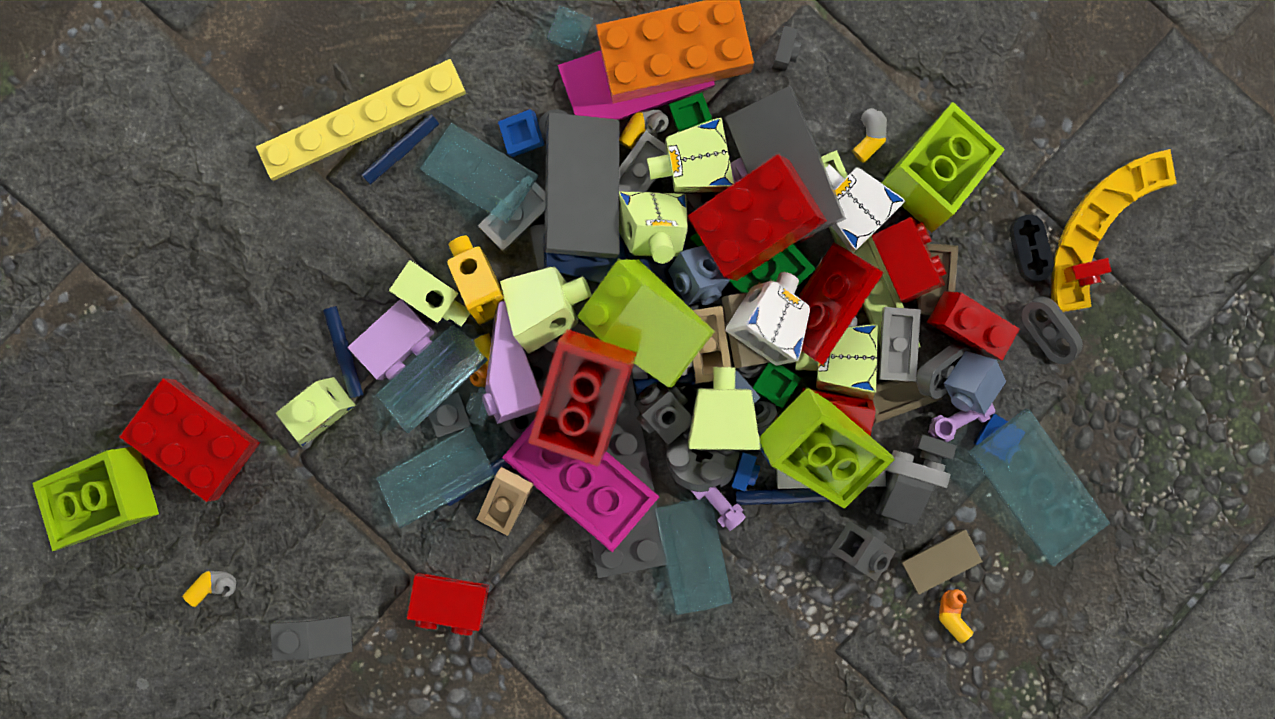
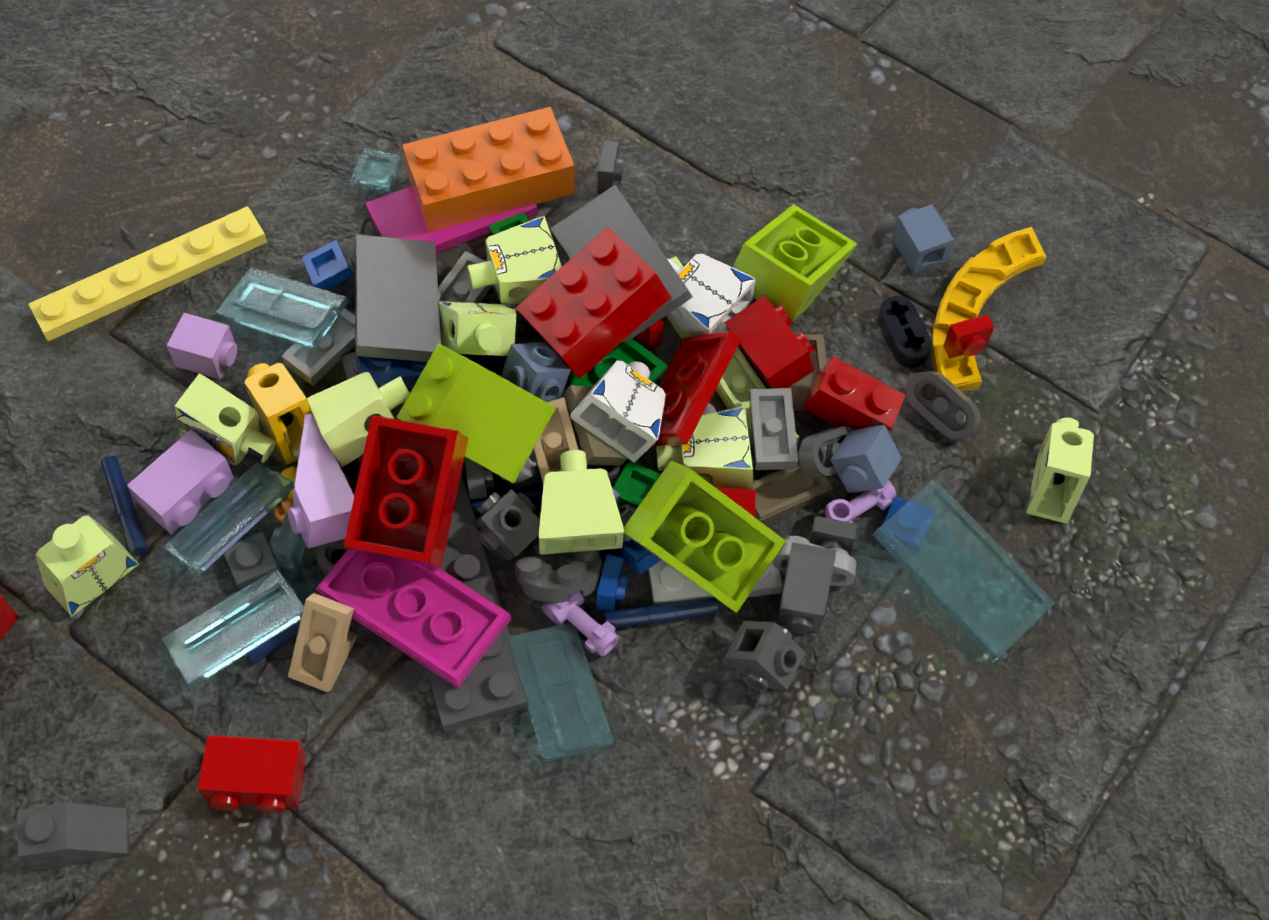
camera: 10 degrees left, 25 degrees down
dark blue piece [361,113,439,185] -> none
arm [619,110,669,150] -> none
arm [852,108,887,163] -> none
dark tan tile [900,529,983,595] -> none
arm [939,589,974,644] -> none
none -> lavender brick [166,313,237,379]
none -> sand blue brick [892,204,954,274]
none -> yellowish green torso [1026,418,1094,524]

